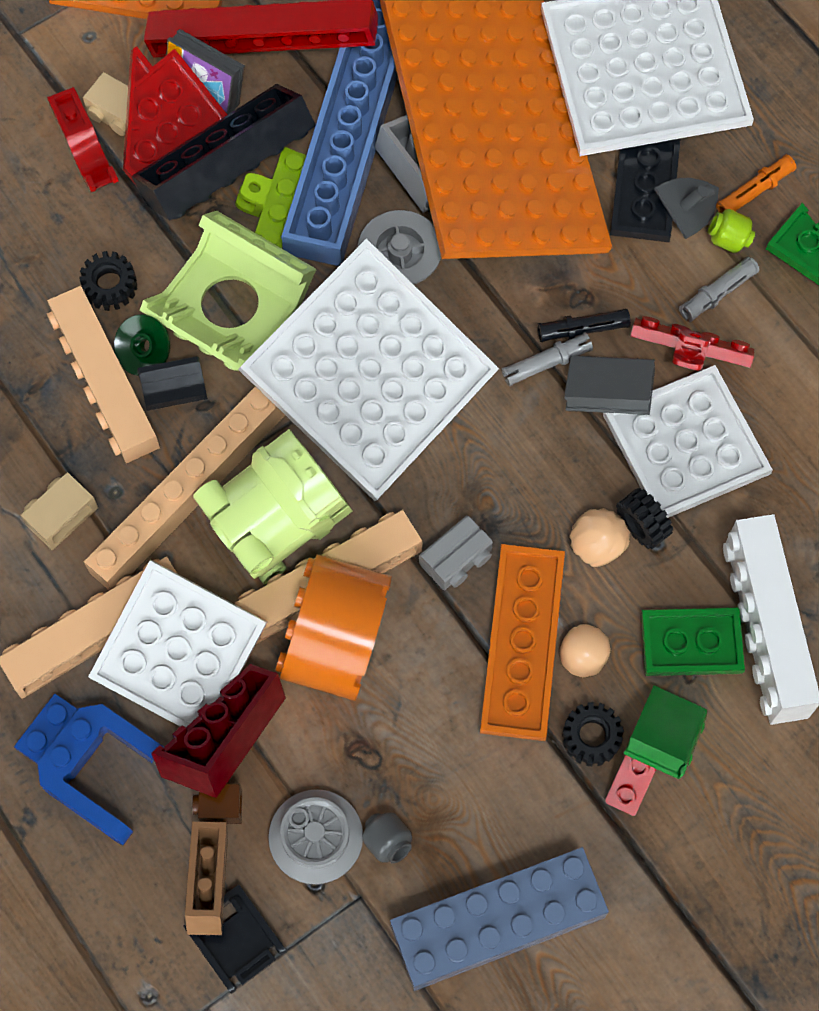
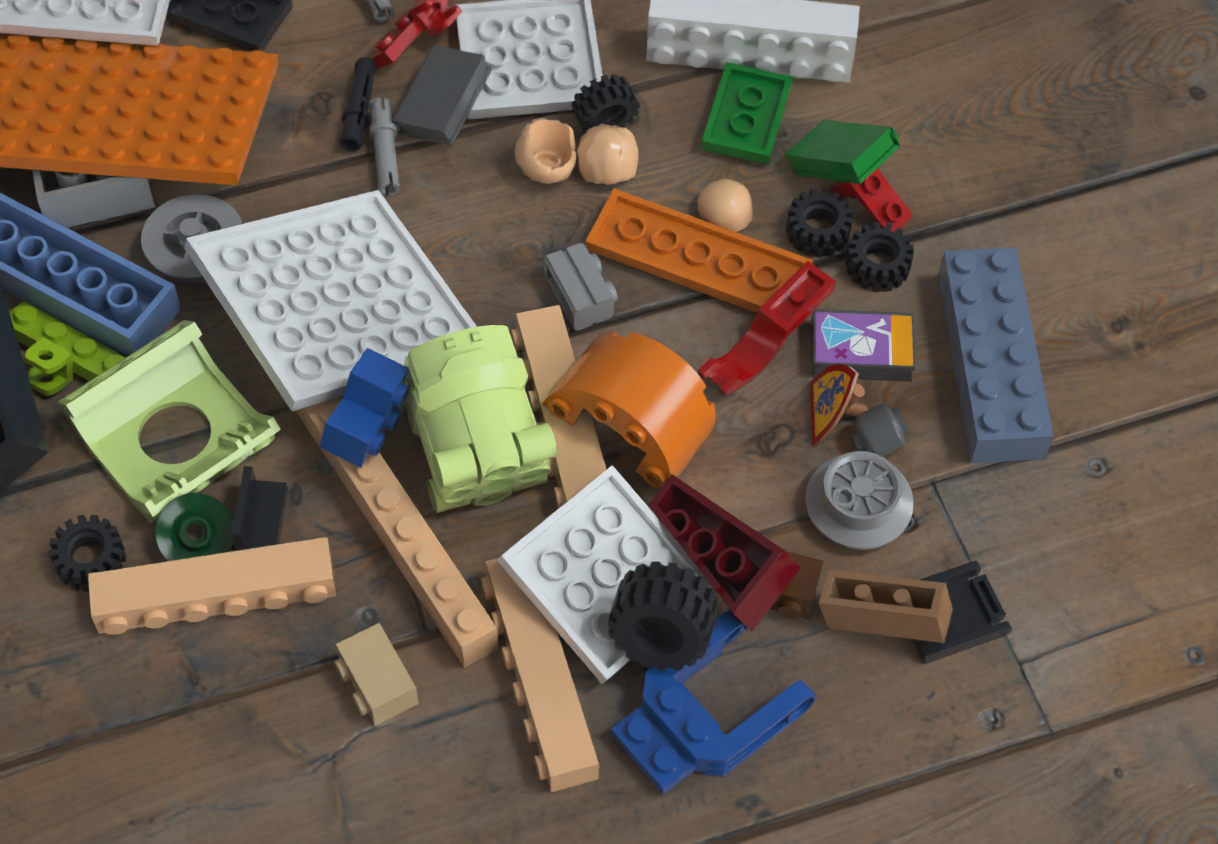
camera: 75 degrees left, 10 degrees down
none -> blue brick [320,348,410,468]
none -> light nougat hair [515,118,577,184]
none -> black tyre [607,561,718,671]
none -> red piece [698,261,836,397]
none -> shield [810,364,867,447]
none -> piece [811,309,915,382]
none -> black tyre [846,222,914,292]

